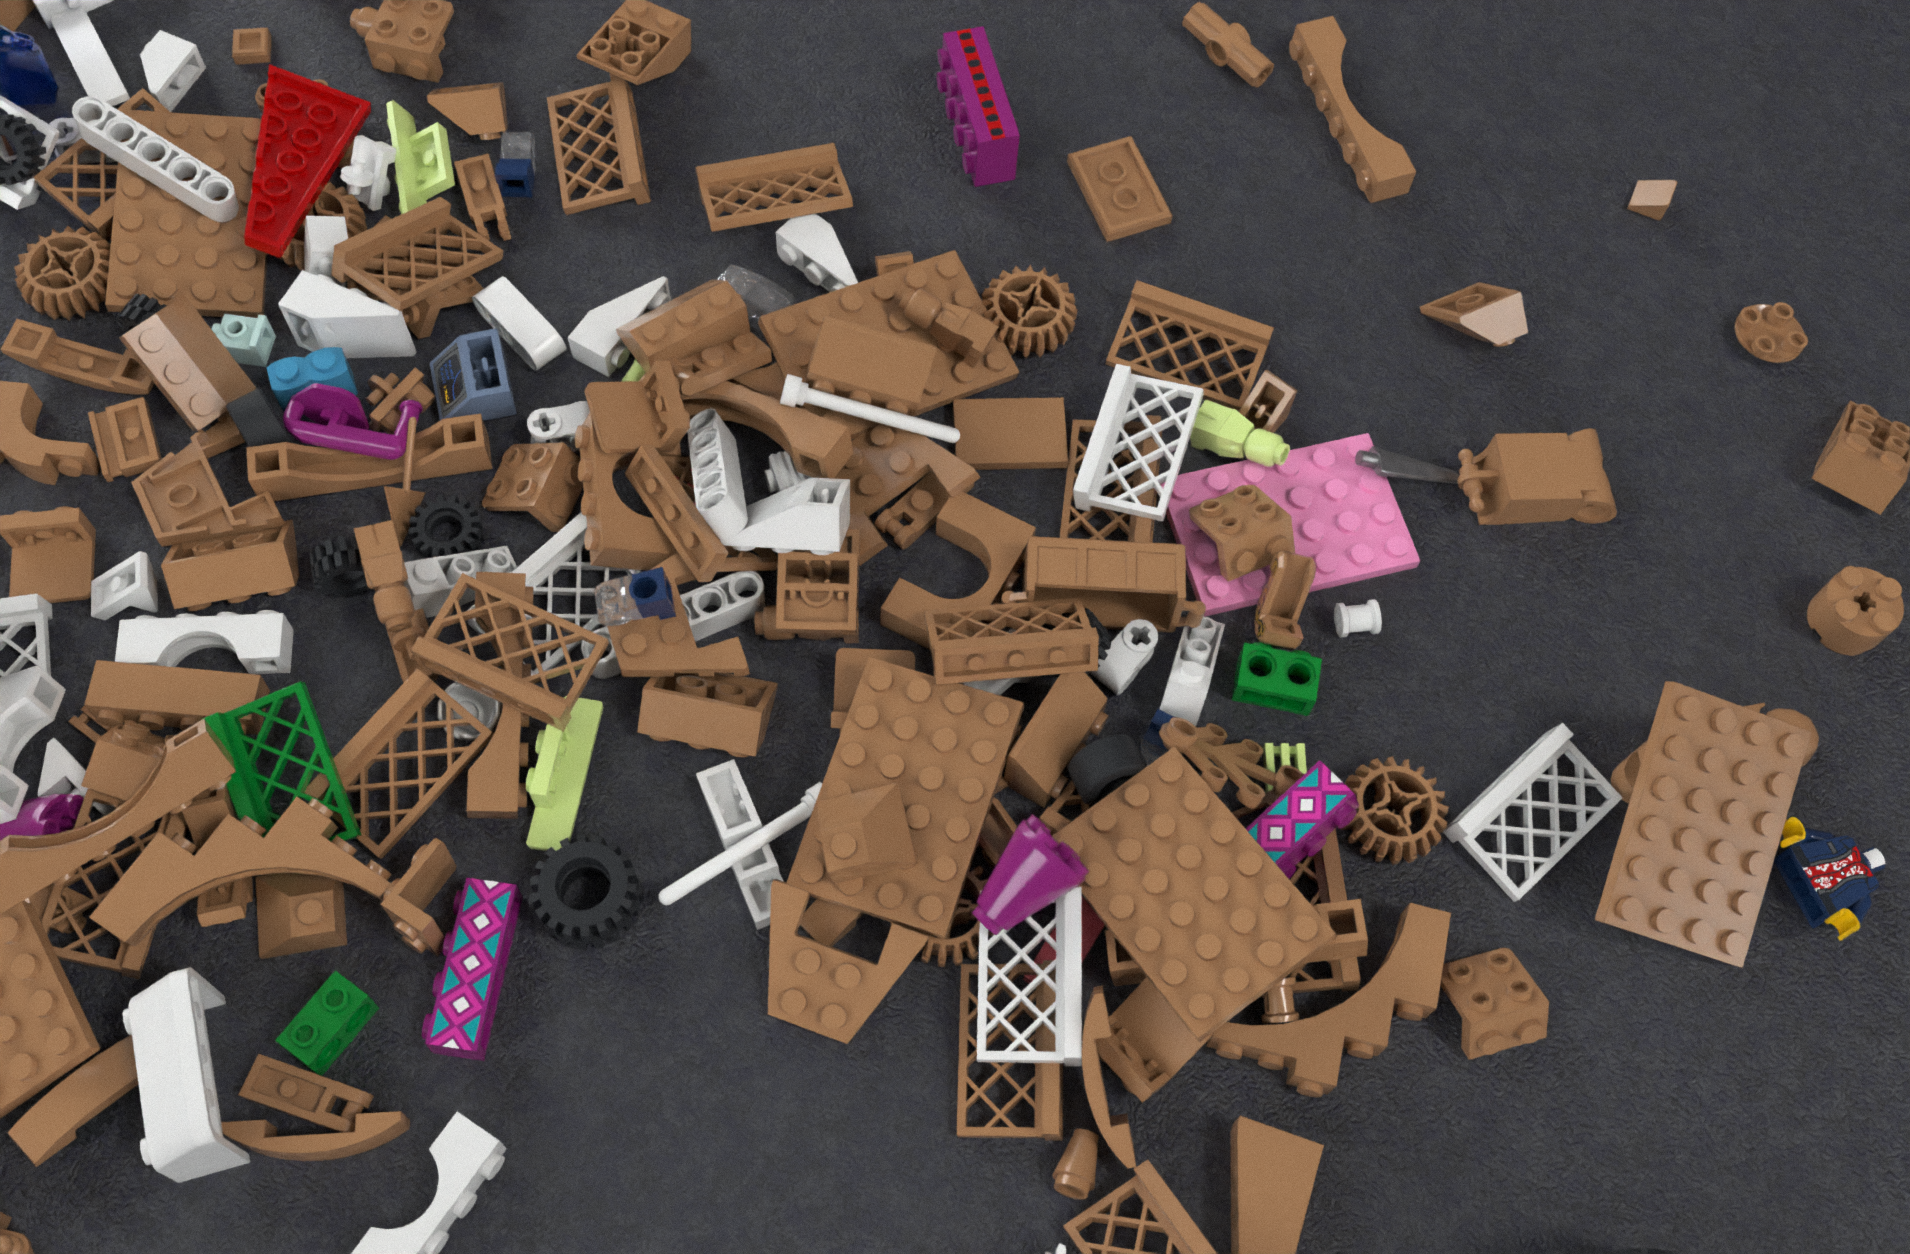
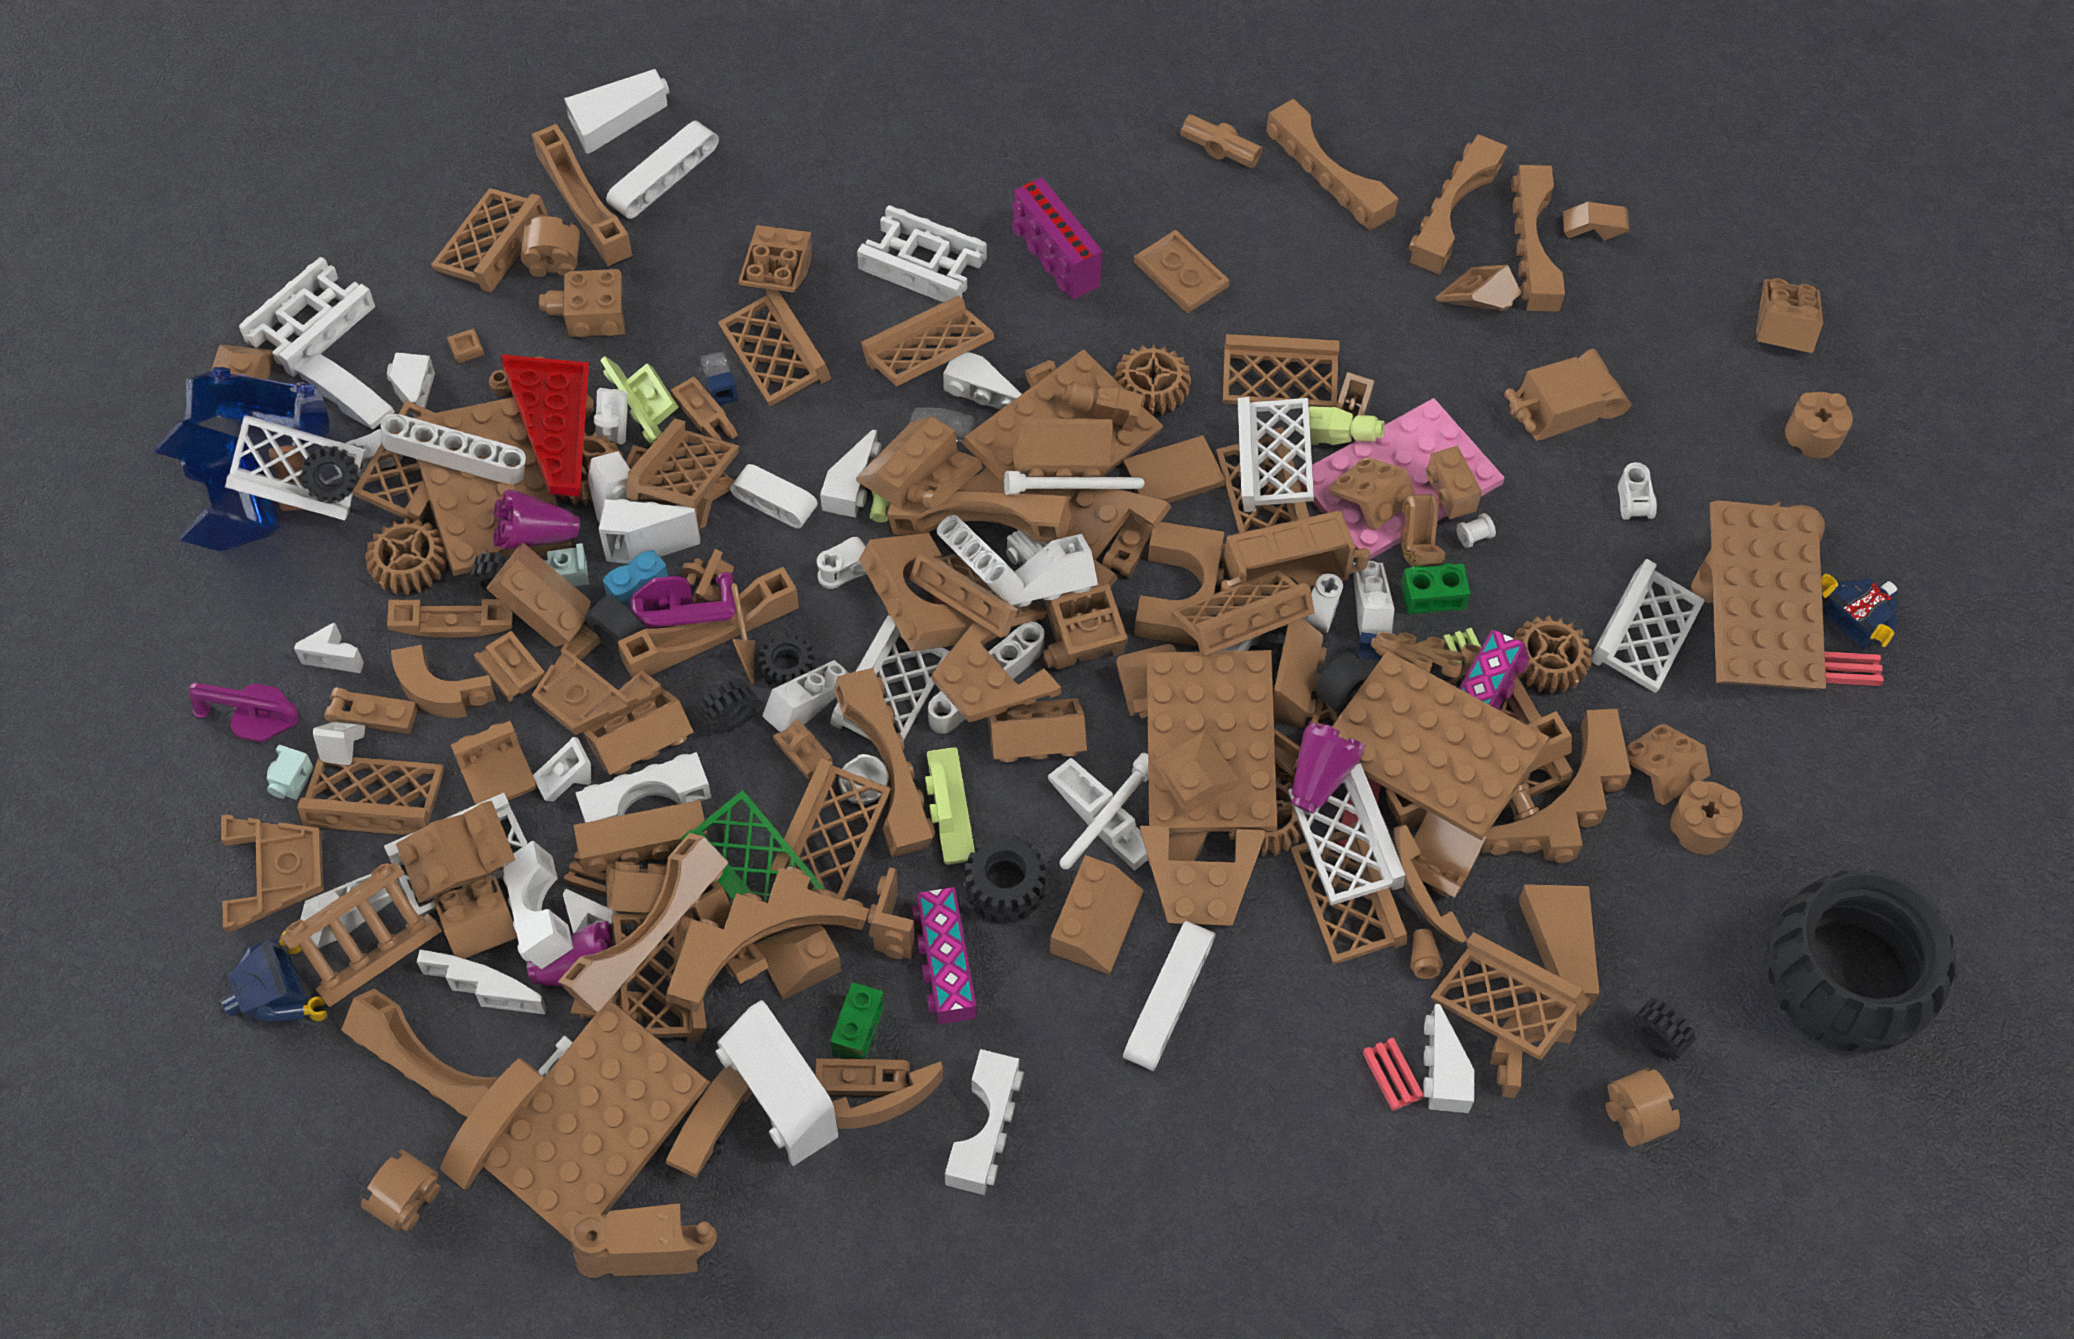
camera: 15 degrees left, 5 degrees down
medium nougat piece [354,520,415,632] -> none
medium nougat fence [411,573,609,732] -> none
medium nougat slope [427,82,508,140] -> none
sand blue slope [430,328,517,421] -> none
medium nougat bracket [482,443,583,532] -> none
medium nougat bracket [584,361,690,453] -> none
leg [594,567,676,626] -> none
flat silver bar [1355,446,1460,484] -> none
slope [1627,180,1678,221] -> none
medium nougat dish [1735,302,1808,363] -> none
none -> magenta cone [493,489,580,550]
none -> white fence [857,206,987,302]
none -> medium nougat slope [1050,855,1144,975]
none -> white beam [1123,921,1216,1071]
none -> medium nougat arch [1408,134,1507,275]
none -> medium nougat brick [1425,446,1482,519]
none -> medium nougat arch [1511,165,1565,312]
none -> medium nougat slope [1563,202,1629,241]
none -> white piece [1618,462,1657,520]
none -> medium nougat brick [1670,781,1743,855]
none -> coral tile [1824,652,1884,686]

